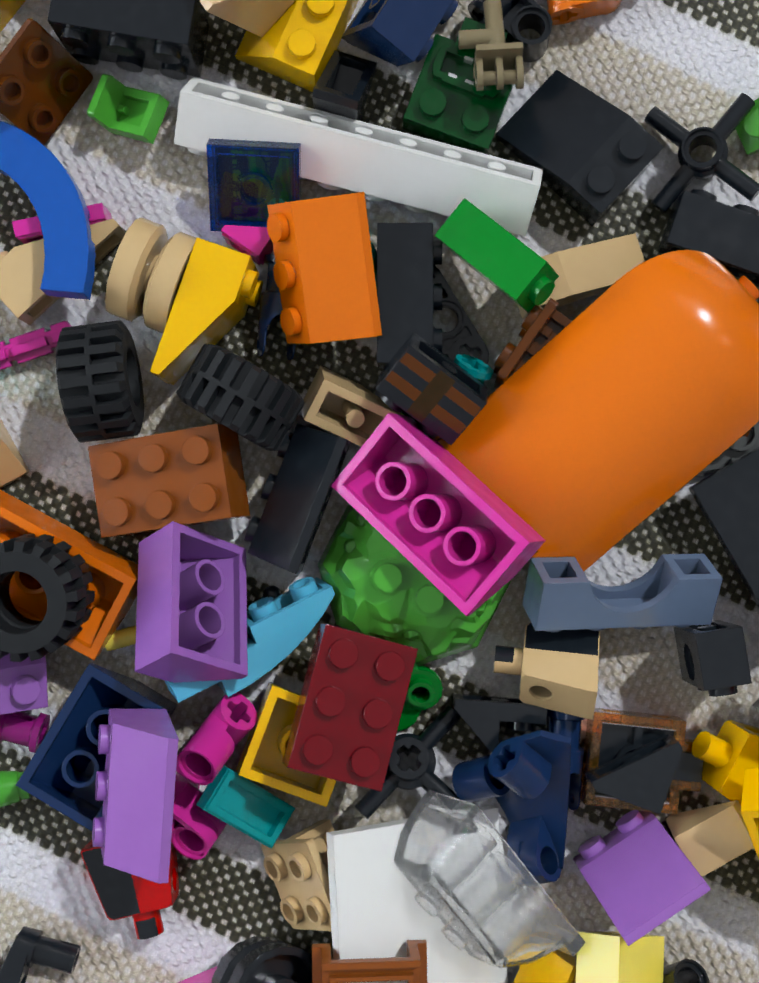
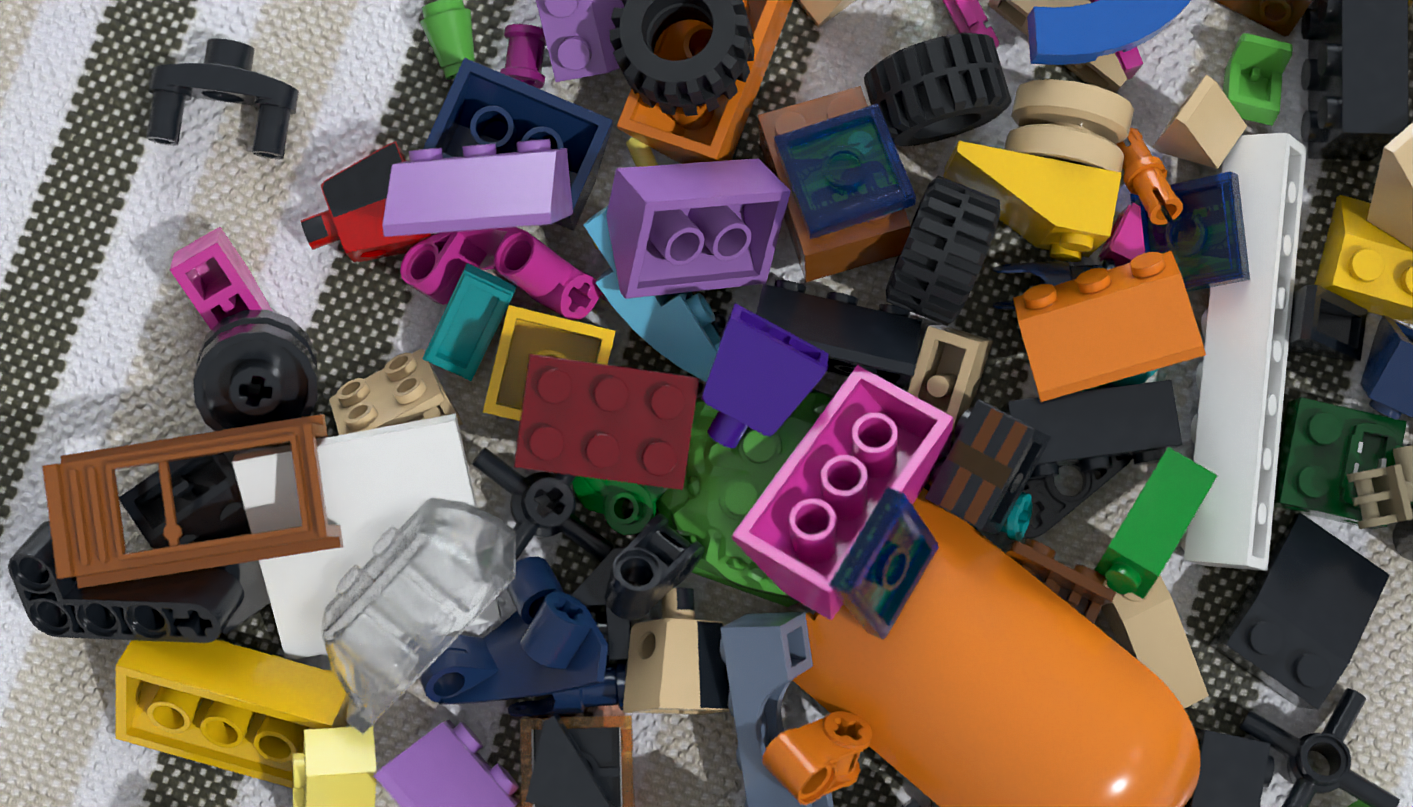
camera: 80 degrees right, 5 degrees down
none -> black piece [604,513,705,620]
none -> dark purple torso [701,303,829,448]
none -> orange piece [762,711,873,805]
none -> clear blue tile [774,103,916,239]
none -> tile [829,486,939,640]
none -> orange pin [1116,128,1183,225]
none -> tan slope [1153,75,1247,169]

